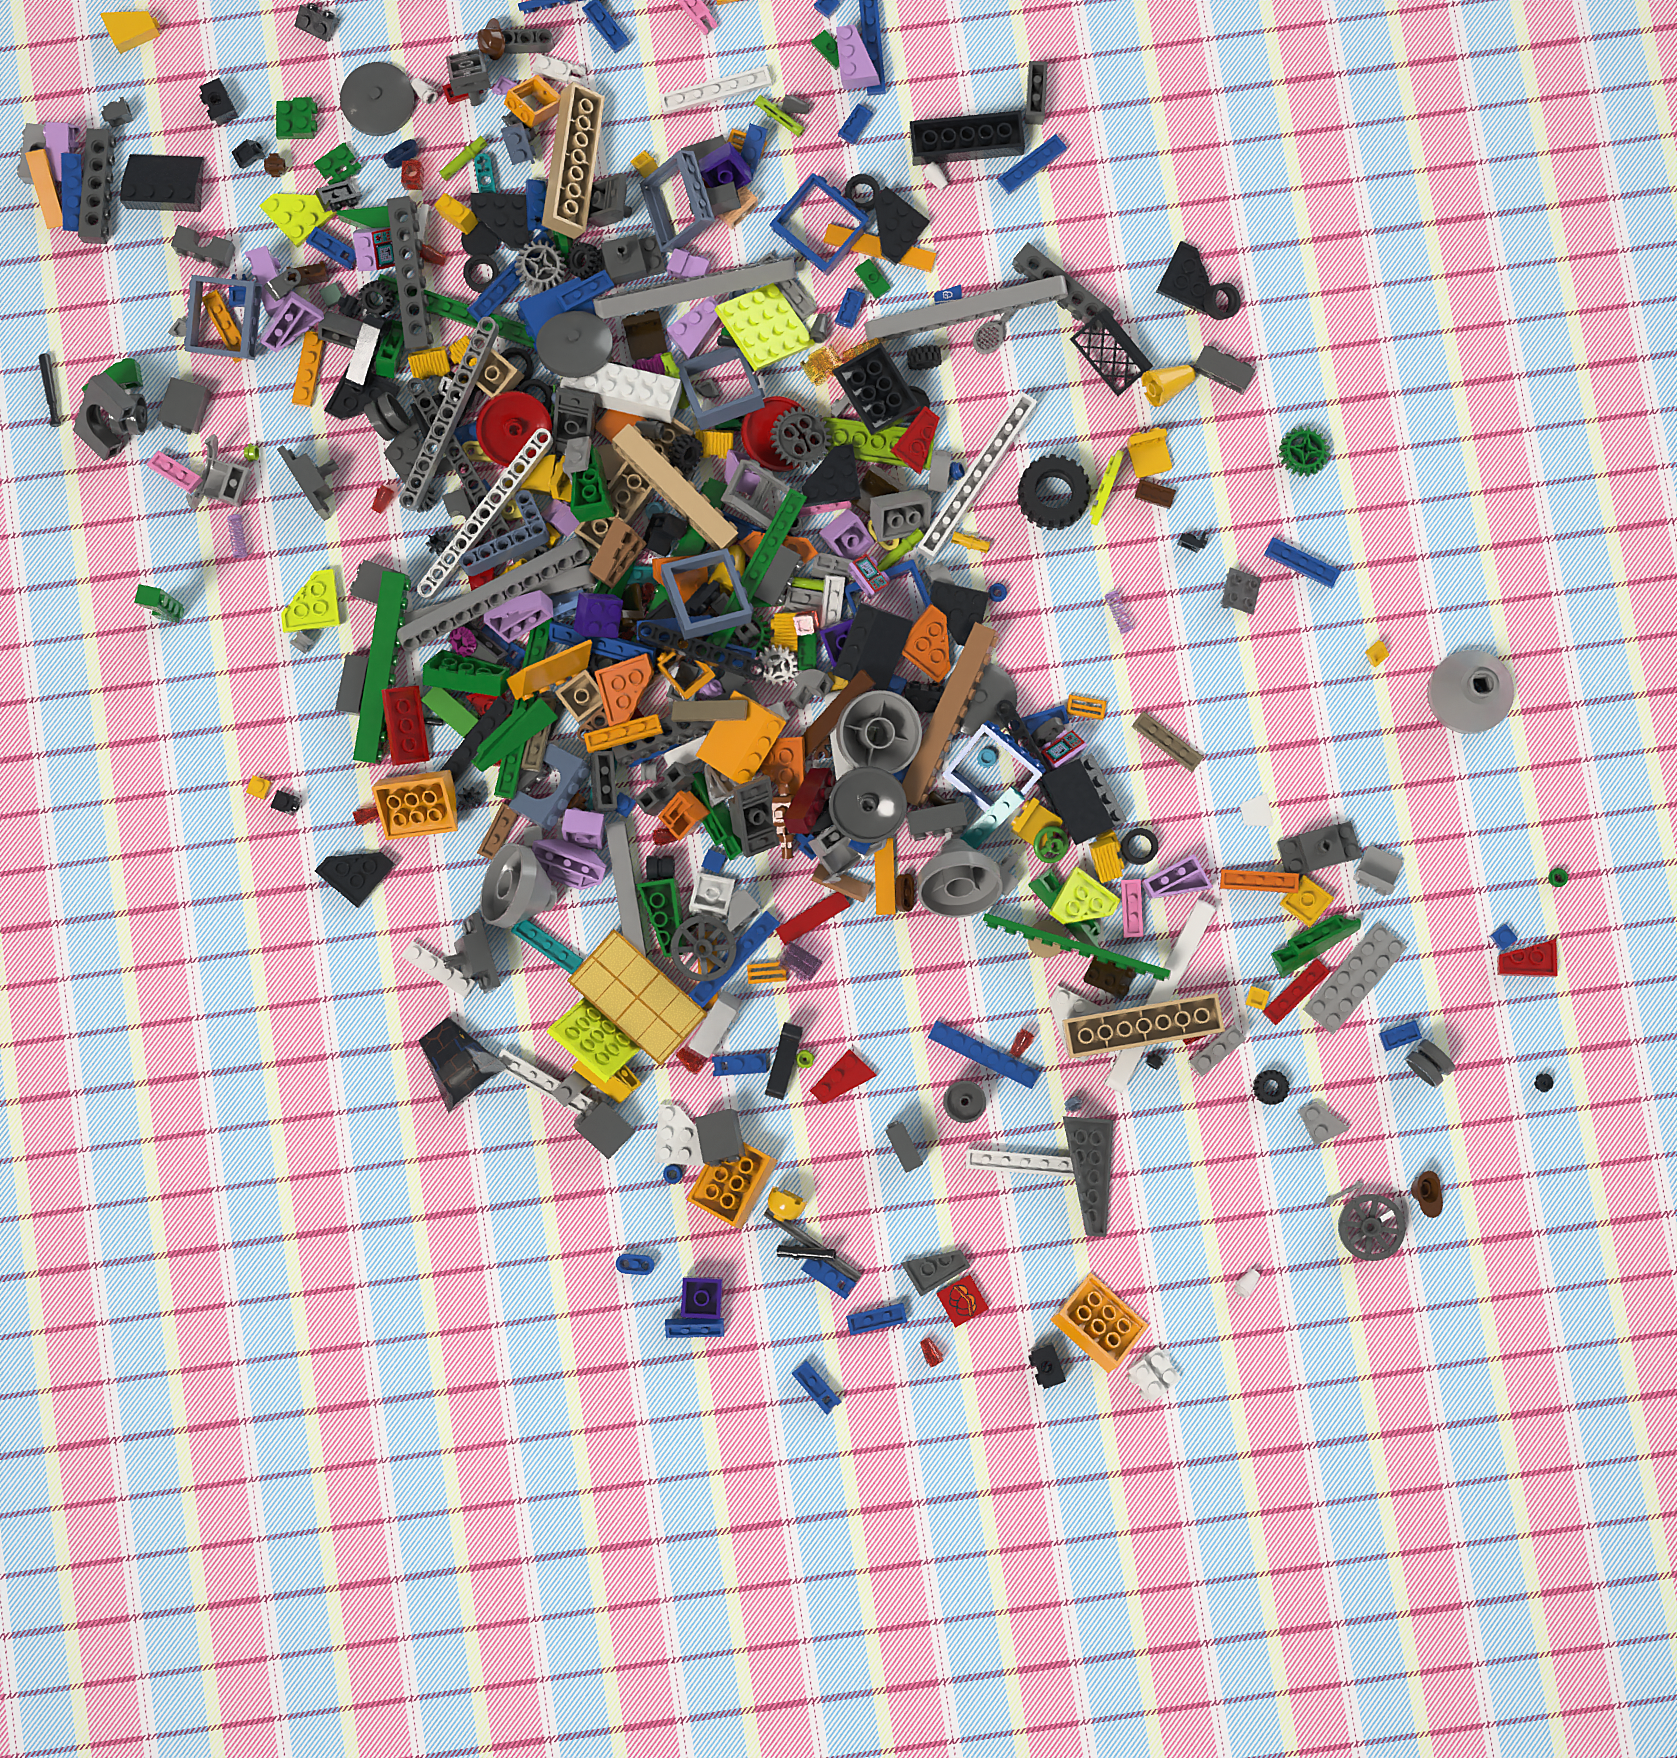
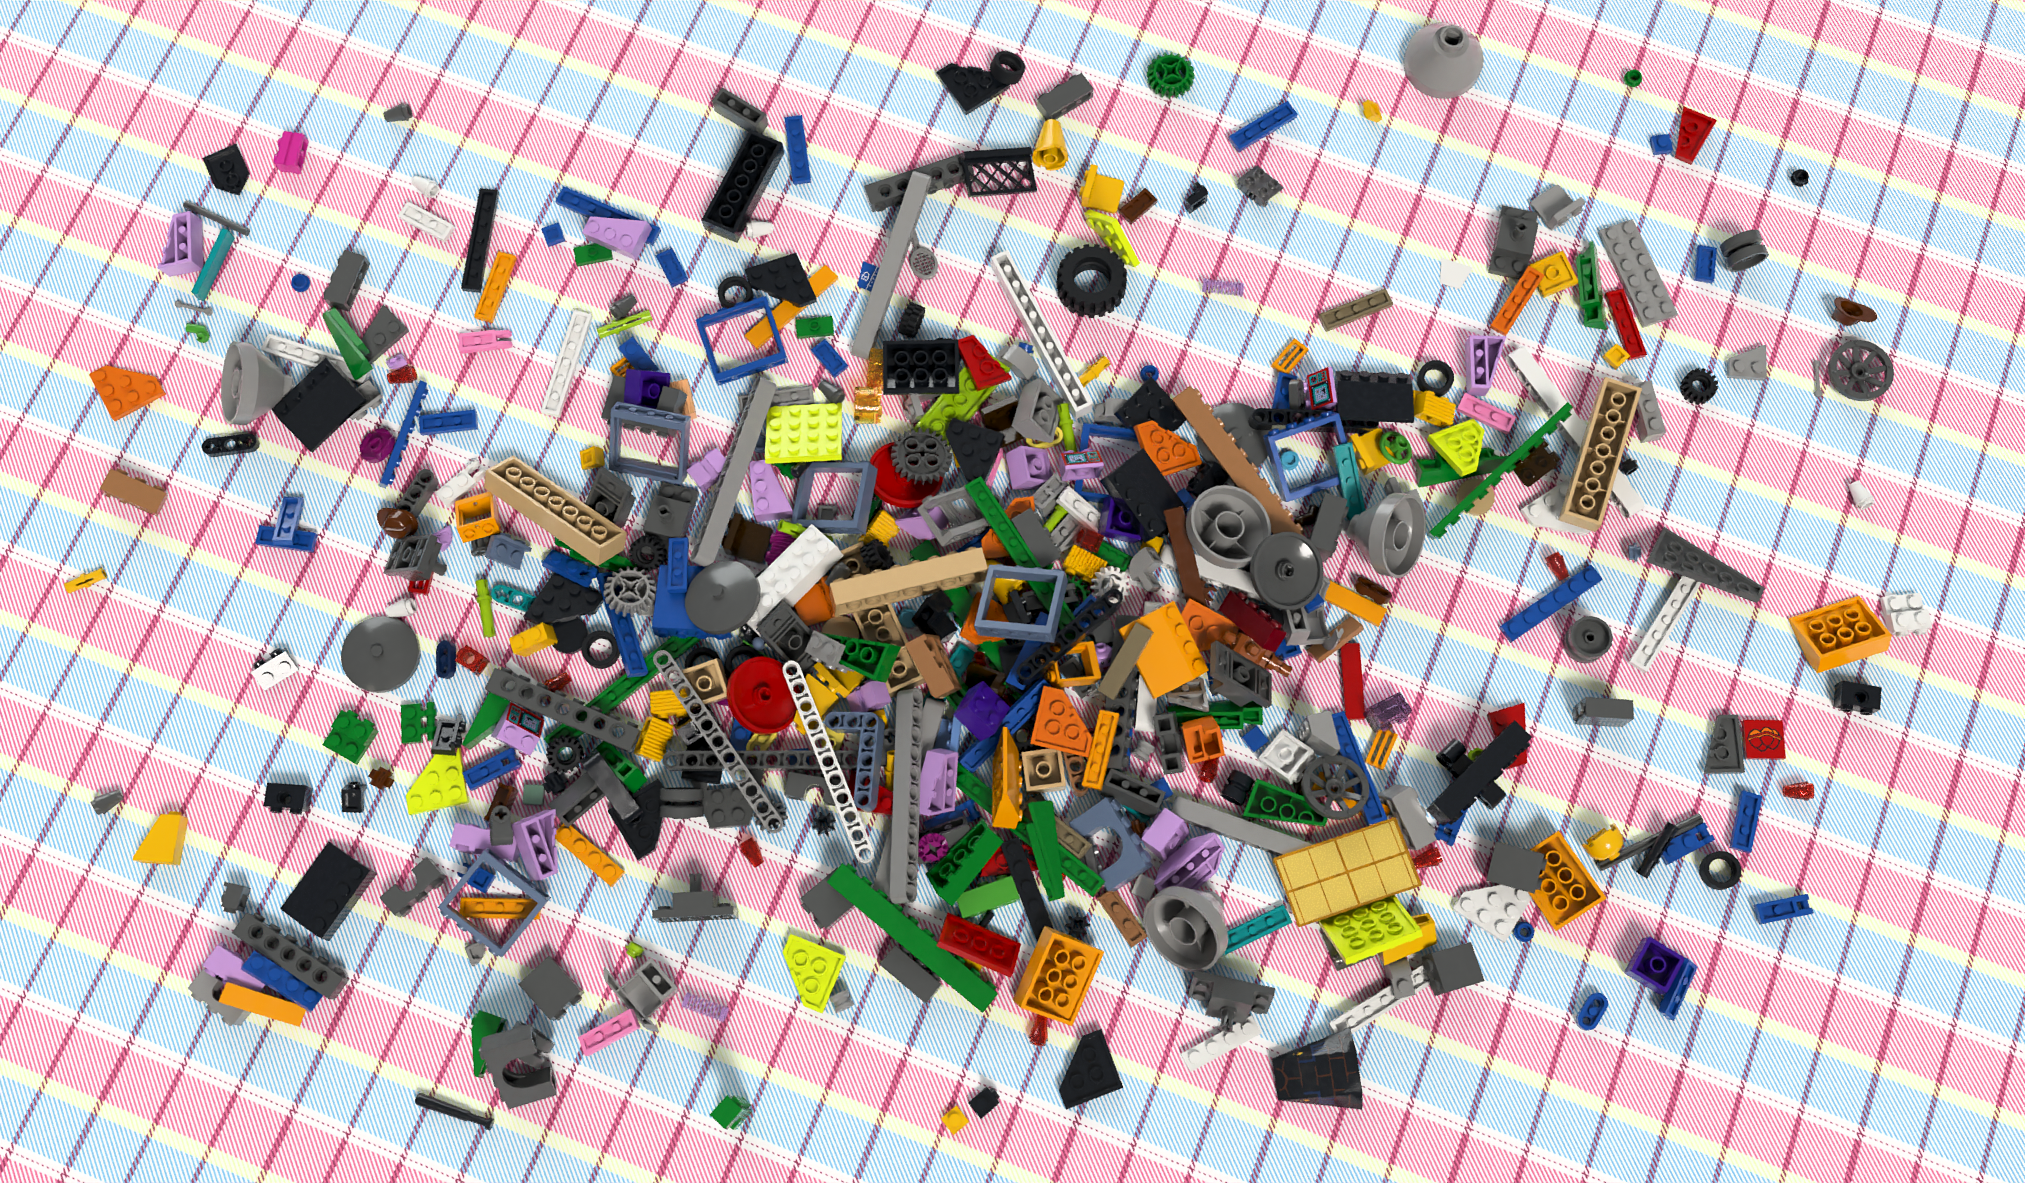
camera: 65 degrees left, 10 degrees down
none -> black brick [1426,720,1532,826]
none -> black tyre [1699,851,1741,890]

